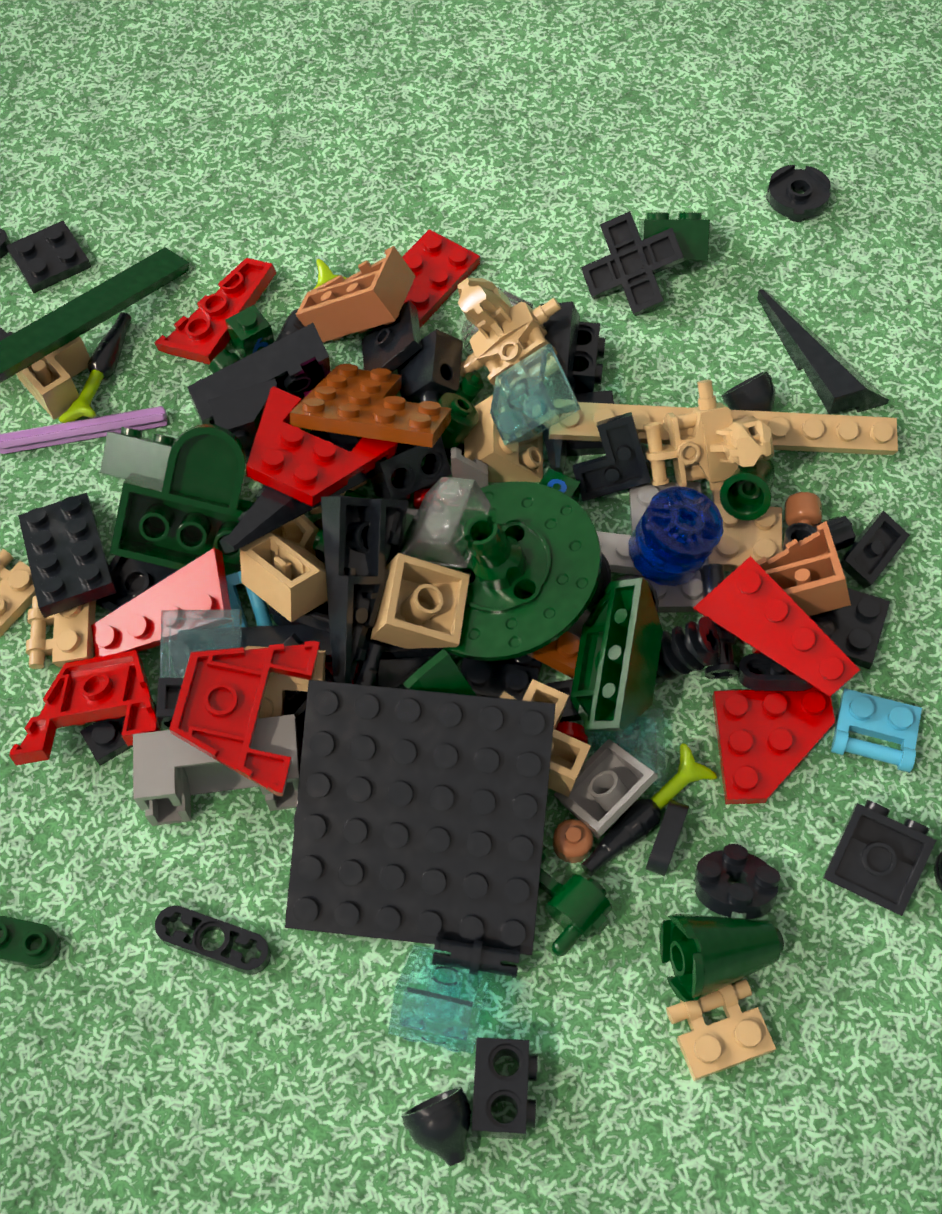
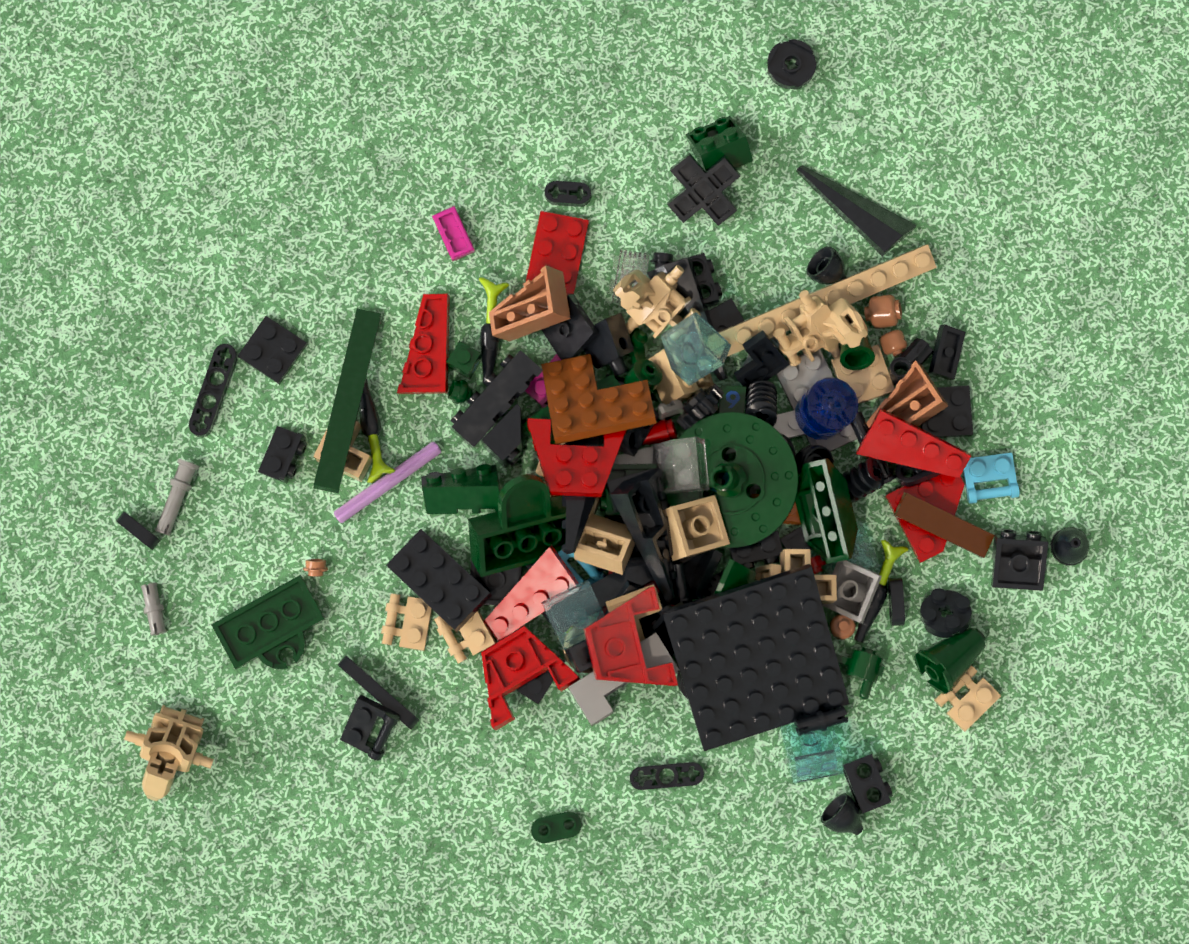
camera: 25 degrees left, 20 degrees up
none -> dark pink plate [432,206,475,262]
none -> black beam [544,181,591,207]
none -> black gear [676,384,724,430]
none -> black piece [745,380,777,427]
none -> nougat head [864,295,902,329]
none -> reddish brown tile [894,492,995,558]

